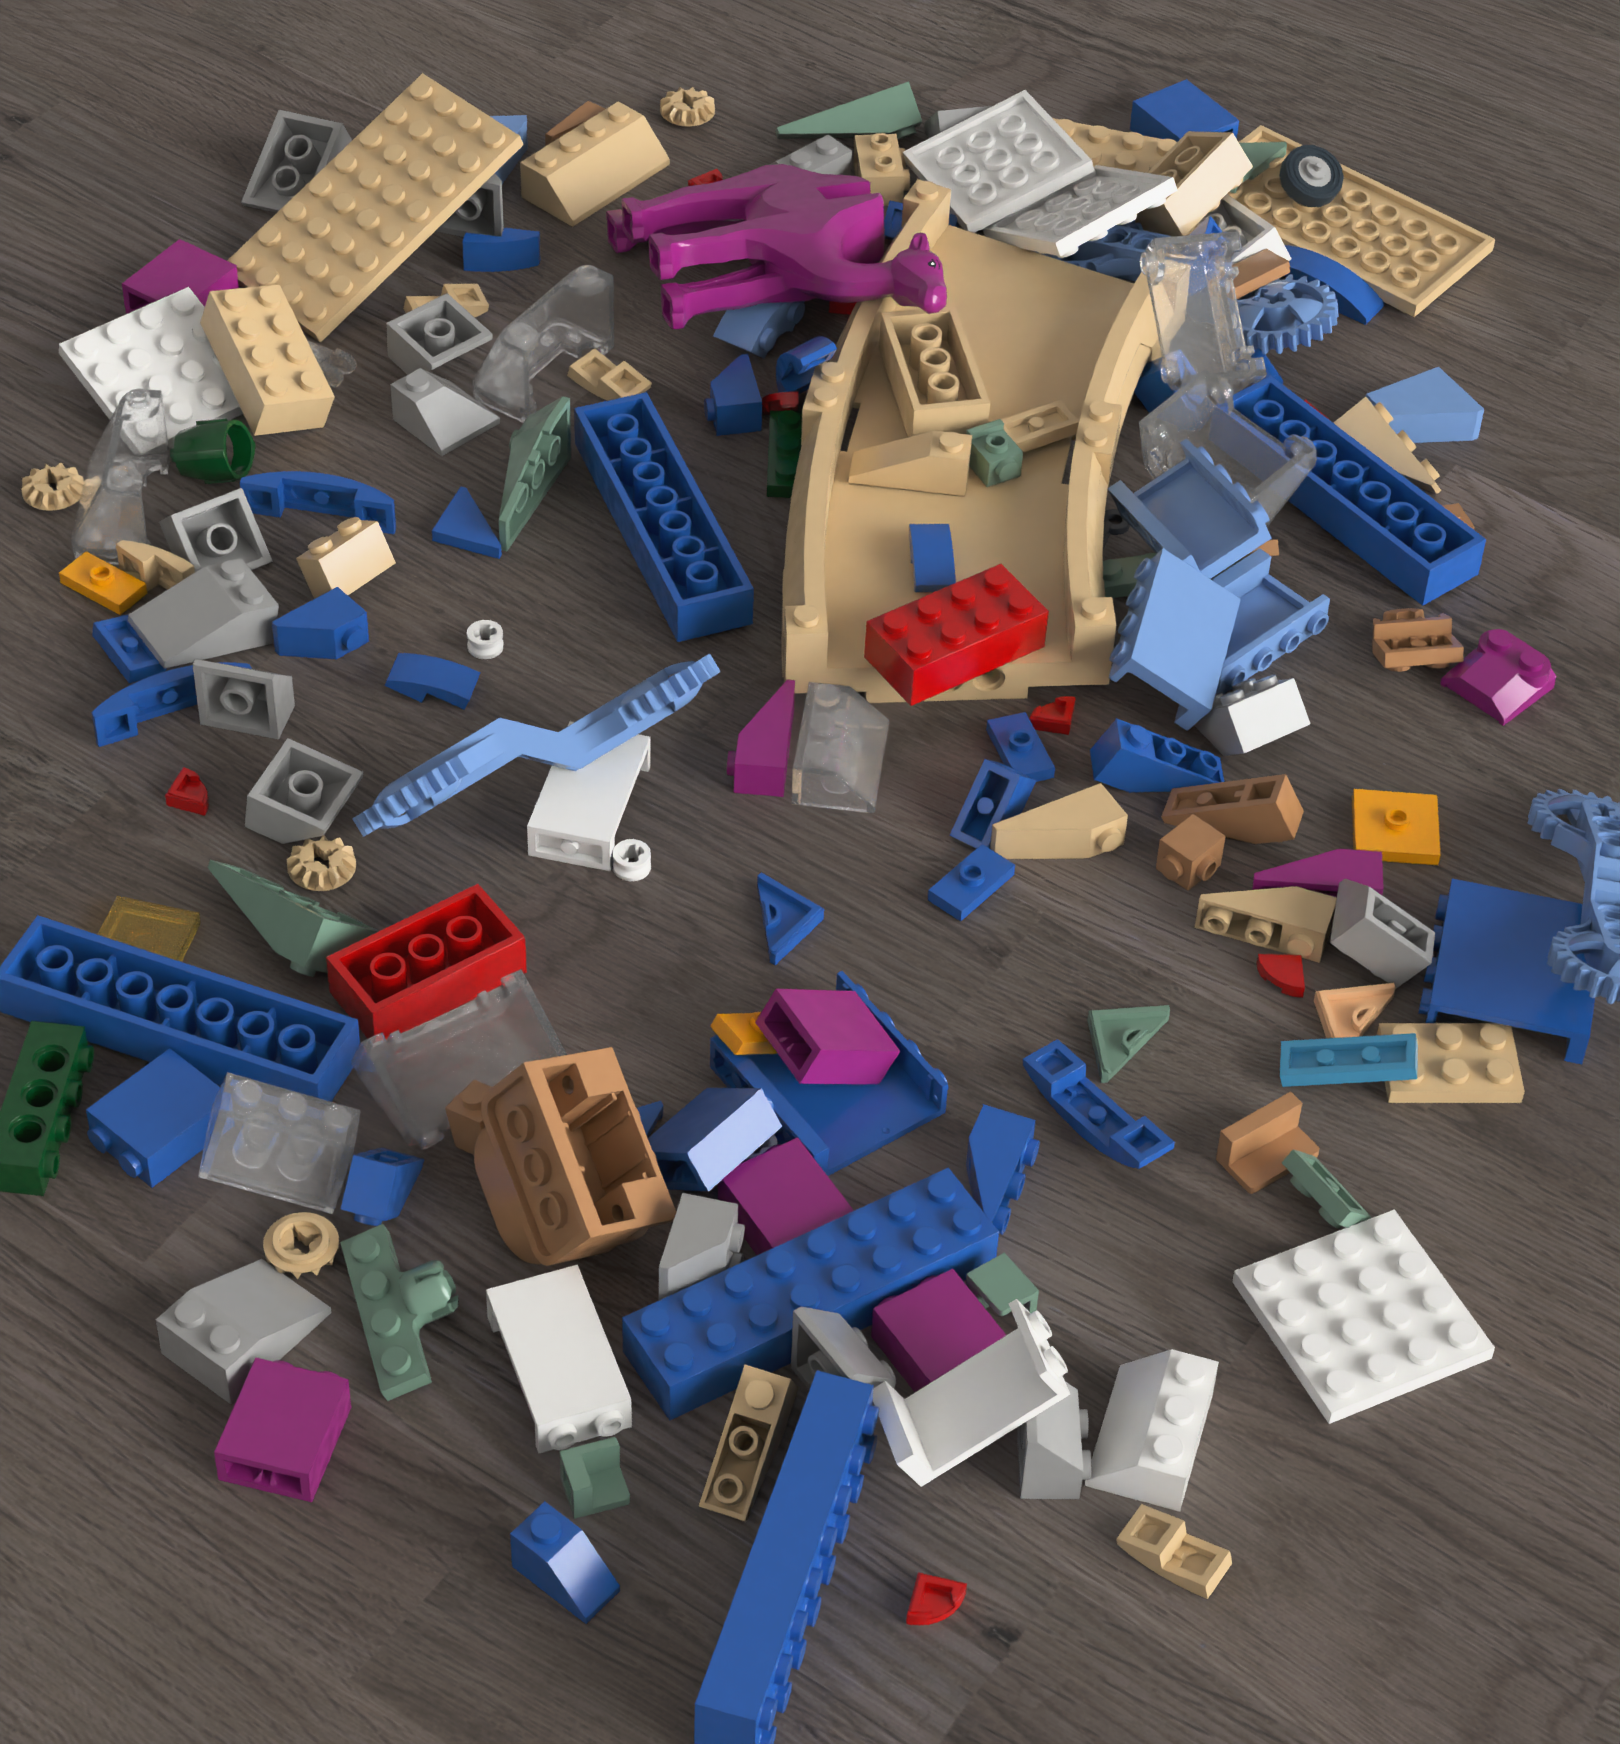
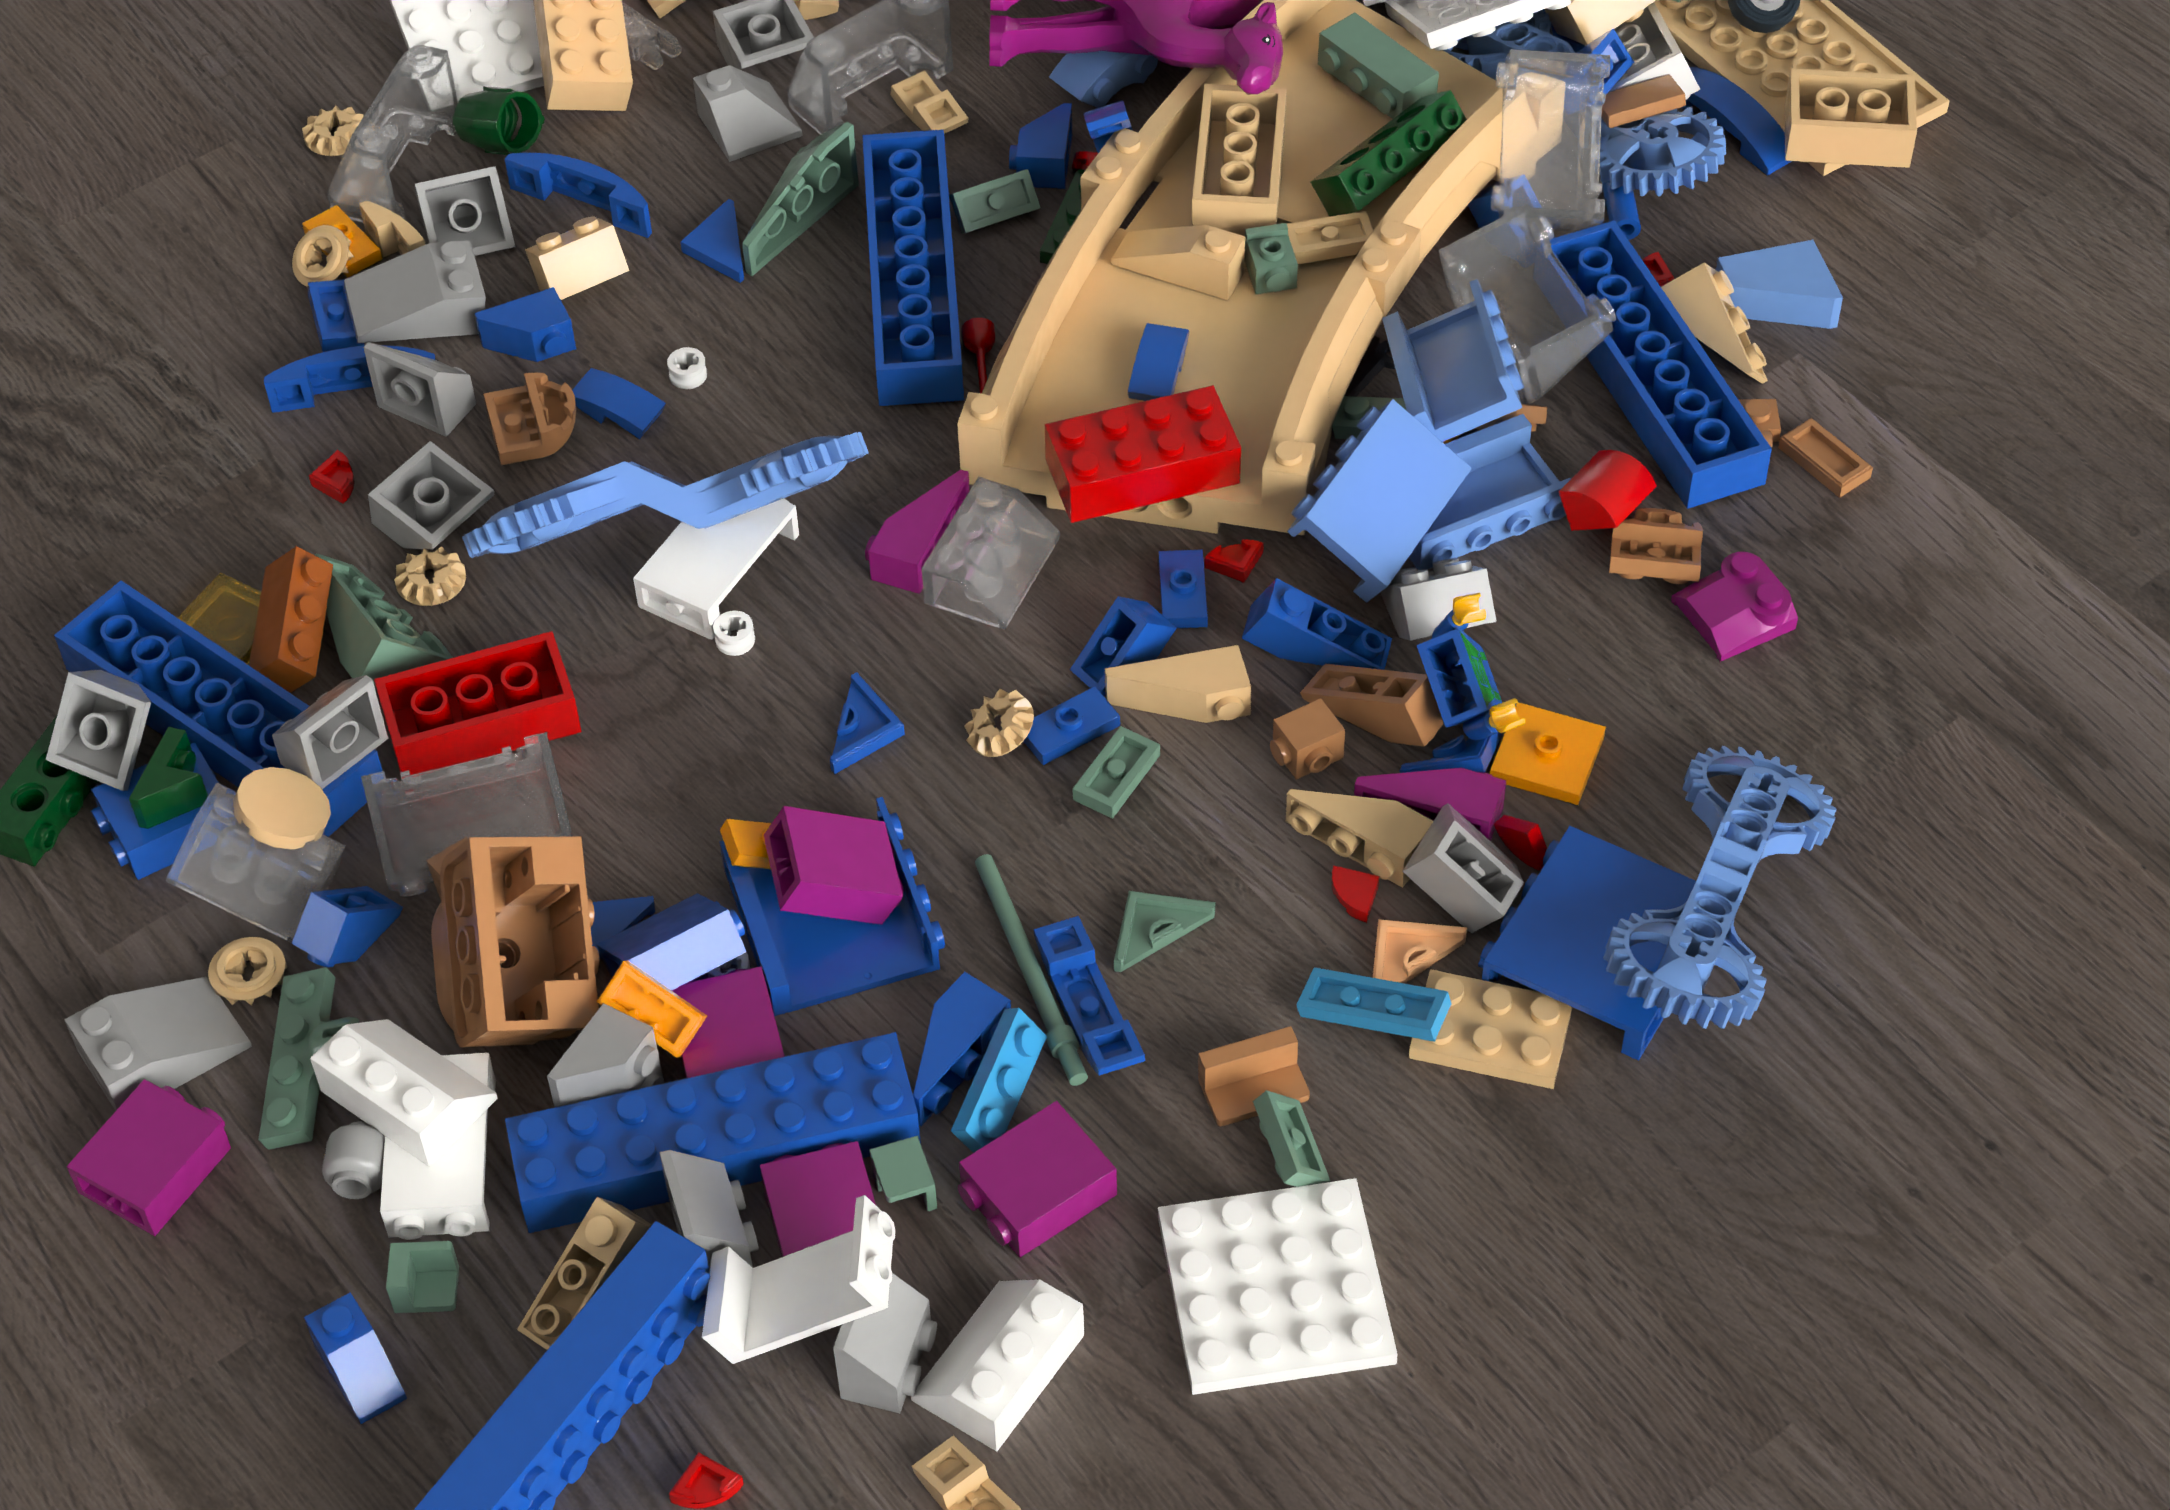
camera: 20 degrees right, 5 degrees up
none -> light grey slope [46,670,151,791]
none -> dark green slope [129,727,209,829]
none -> tan tile [233,767,331,849]
none -> dark orange brick [249,546,333,693]
none -> light grey slope [272,675,388,789]
none -> tan gear [292,225,354,287]
none -> white slope [310,1019,498,1167]
none -> light grey head [322,1121,385,1199]
none -> medium nougat slope [483,373,576,465]
none -> light orange plate [597,960,707,1058]
none -> sand green plate [949,169,1041,234]
none -> dark azure plate [951,1008,1047,1153]
none -> magenta brick [958,1100,1117,1258]
none -> red hinge [961,318,996,394]
none -> tan gear [964,689,1034,757]
none -> sand green bar [975,854,1088,1086]
none -> sand green plate [1072,726,1160,819]
none -> dark green brick [1310,90,1467,217]
none -> sand green brick [1318,12,1439,119]
none -> blue tile [1399,732,1503,773]
none -> blue torso [1416,593,1526,740]
none -> red tile [1494,815,1547,871]
none -> red brick [1559,450,1657,531]
none -> medium nougat tile [1778,418,1873,498]
none -> tan brick [1785,68,1917,168]

